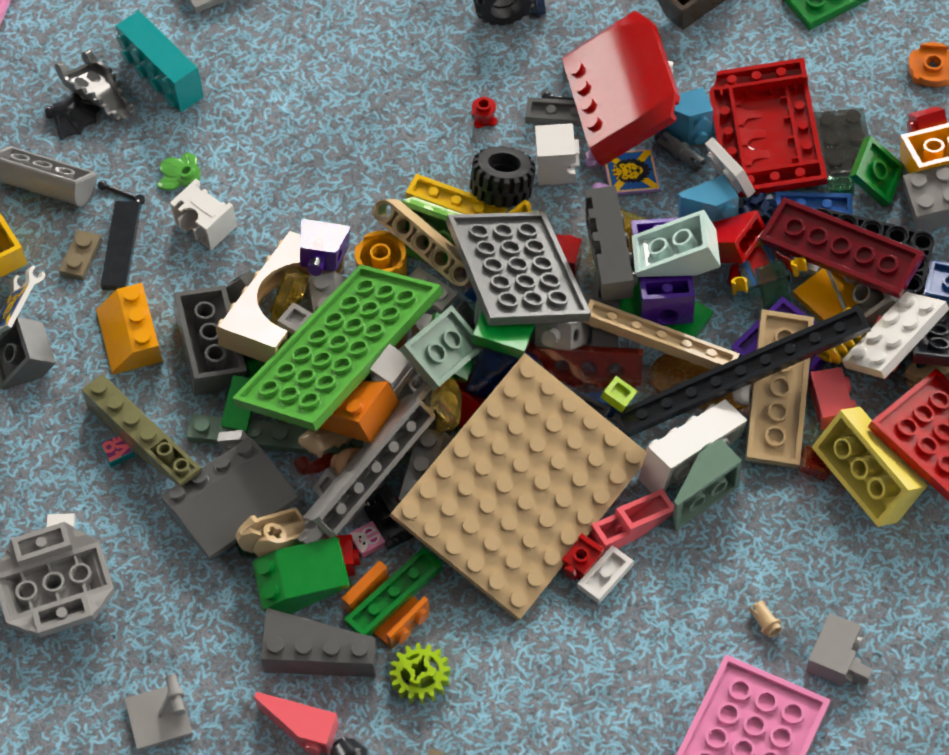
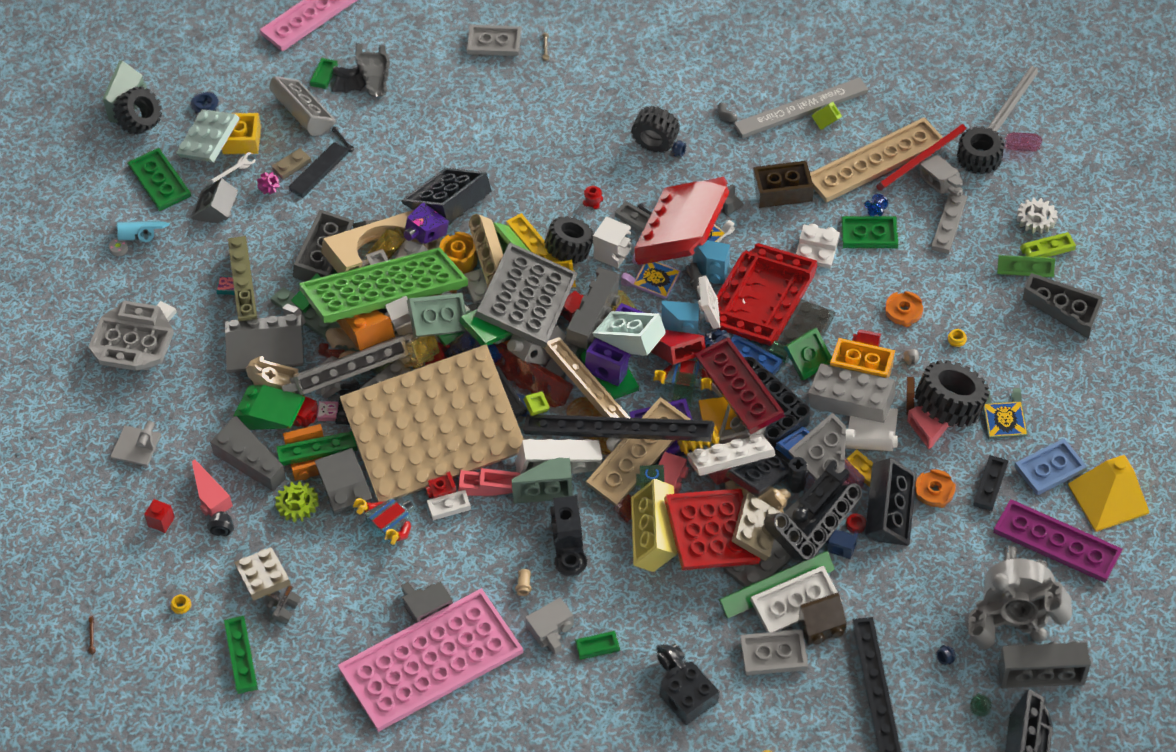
camera: 30 degrees right, 5 degrees down
light orange slope [96,283,163,375] -> none
teal brick [115,10,204,112] -> none
bright green plate [156,152,201,191] -> none
white piece [170,179,237,250] -> none
none -> dark pink gear [257,172,280,195]
none -> green tile [309,58,338,89]
none -> dark grey slope [315,448,372,516]
none -> torso [353,498,415,547]
none -> black slope [401,168,492,225]
none -> dark grey hinge [401,581,453,623]
none -> black brick [550,495,588,577]
none -> green tile [575,631,620,660]
none -> clear green brick [636,465,665,489]
none -> white plate [796,224,840,269]

